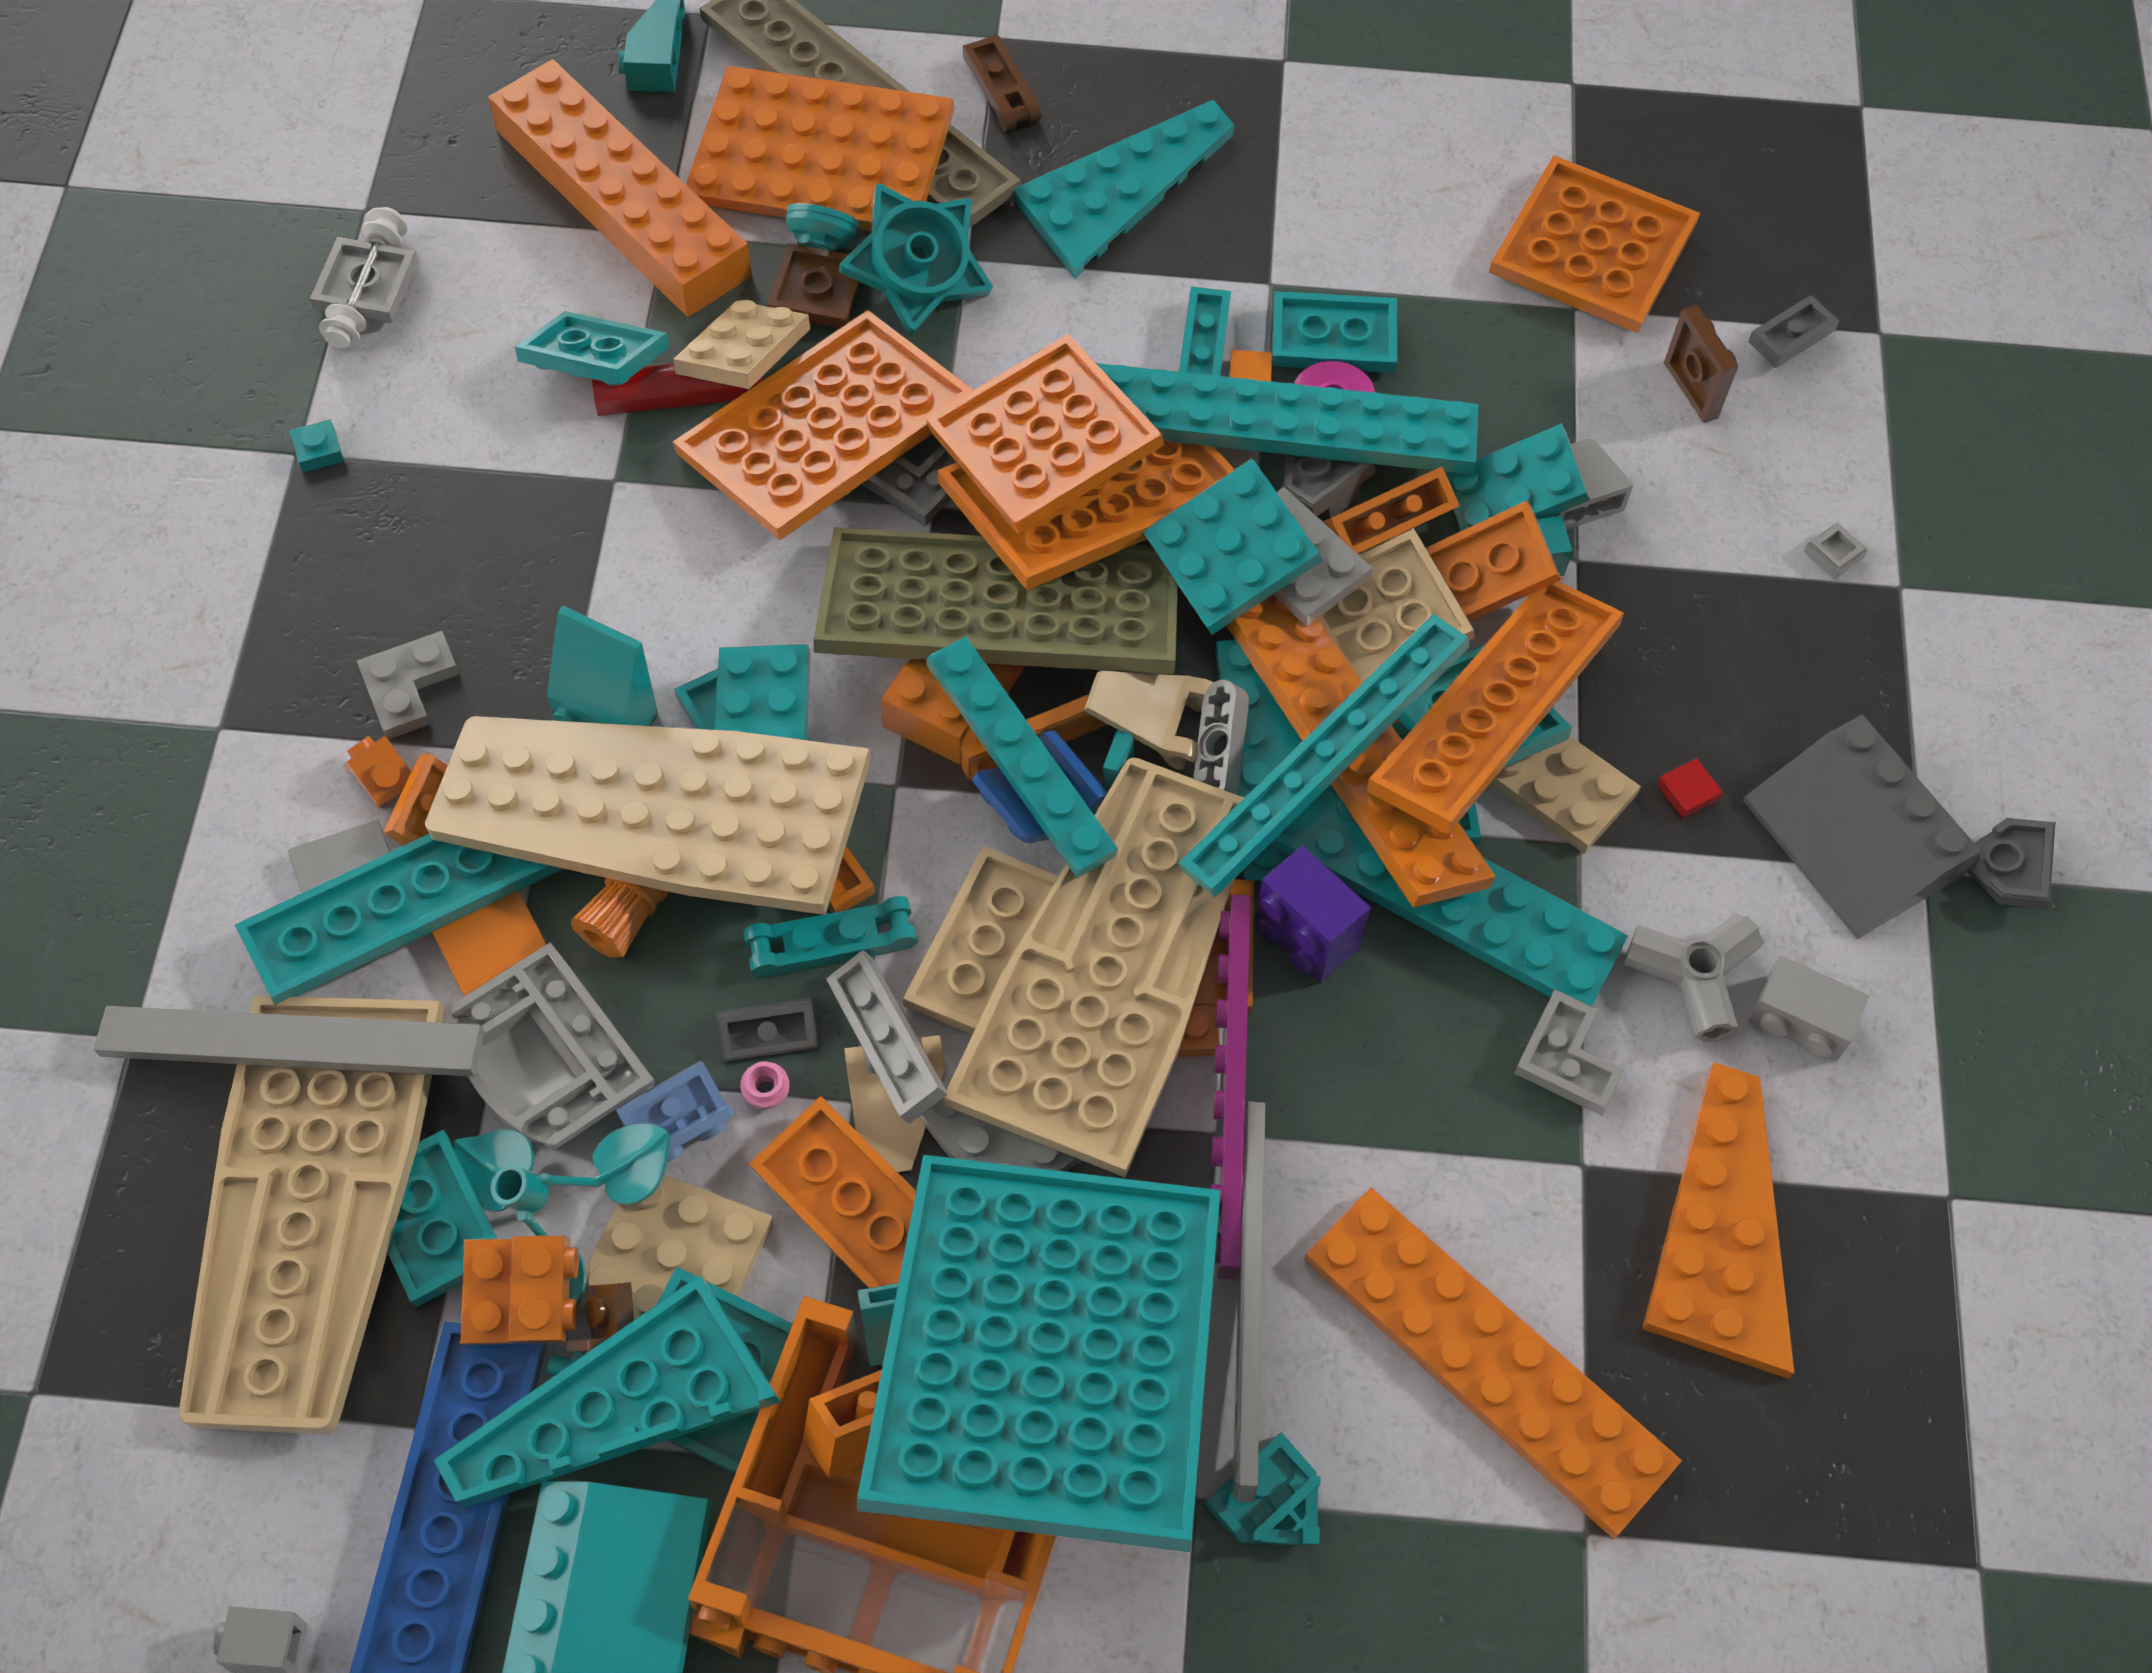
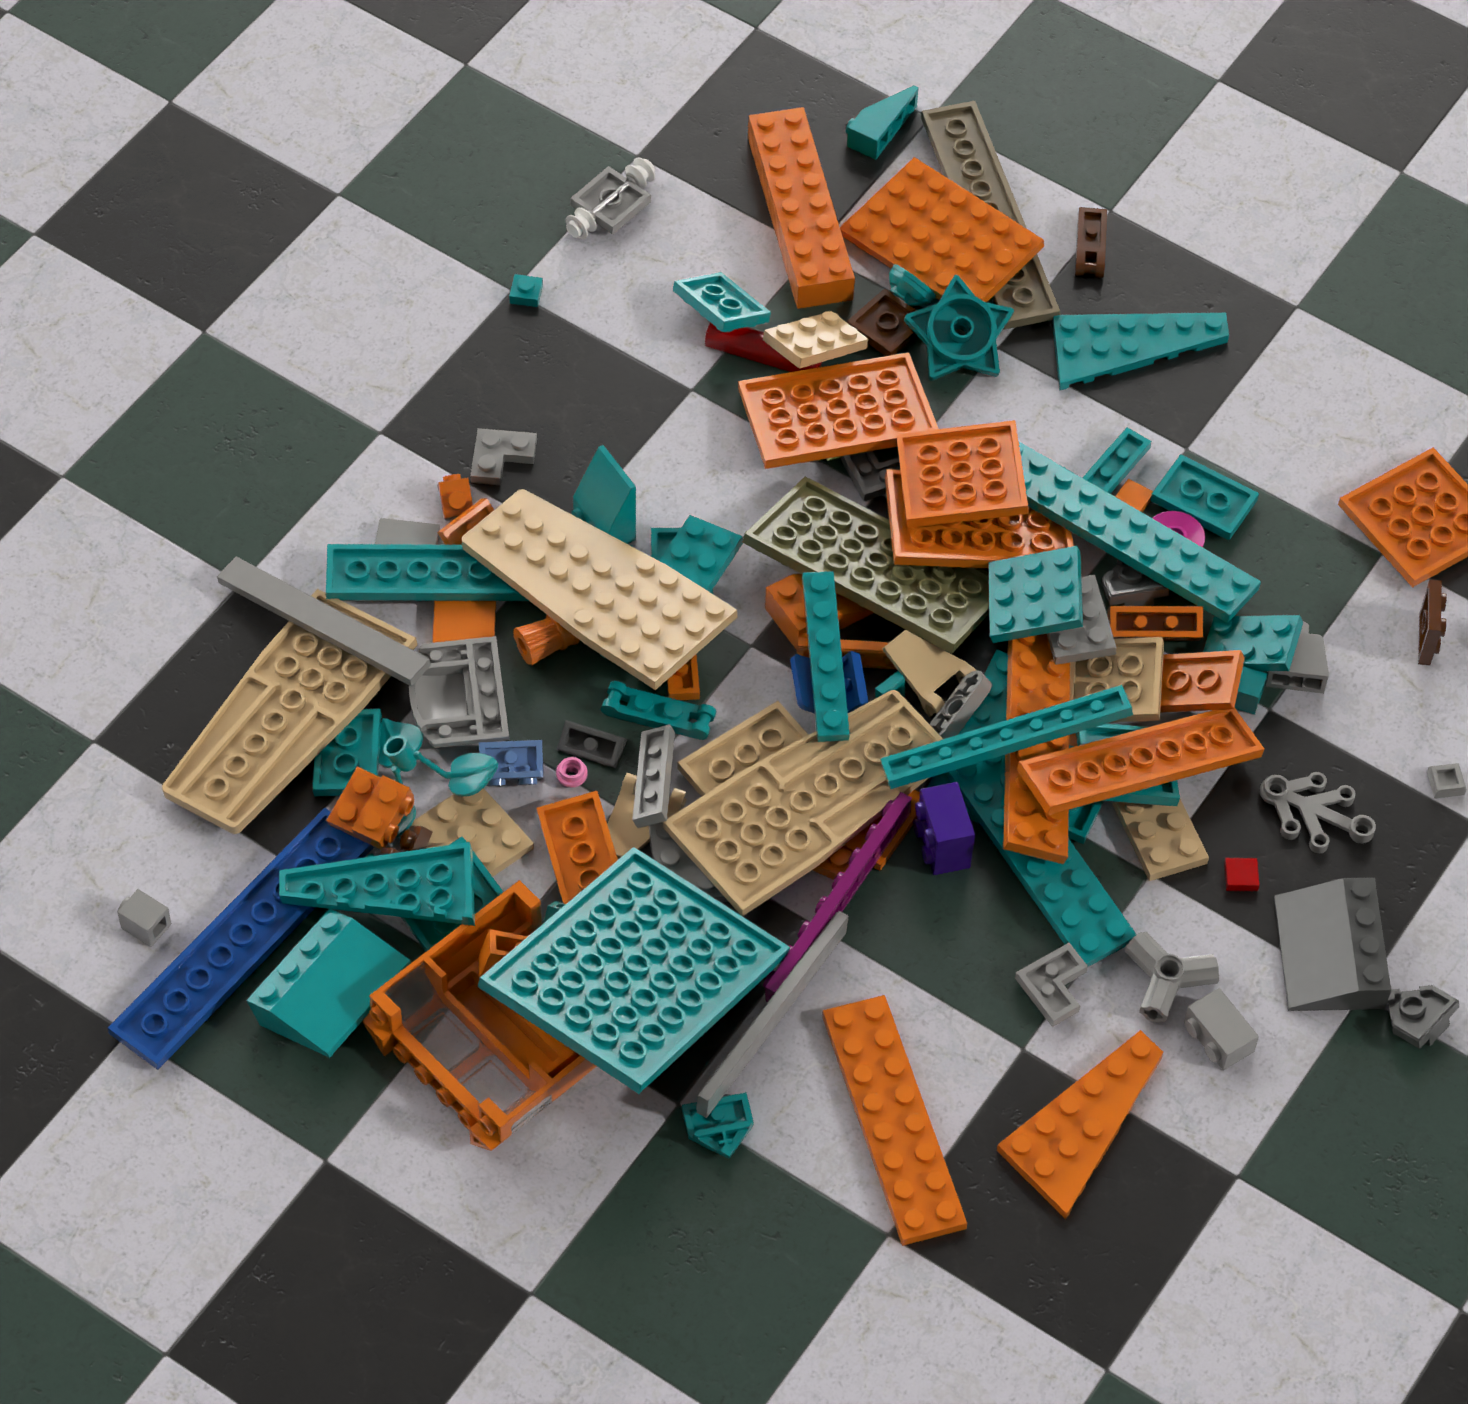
camera: 30 degrees right, 5 degrees down
none -> light grey plant [1260,772,1376,853]

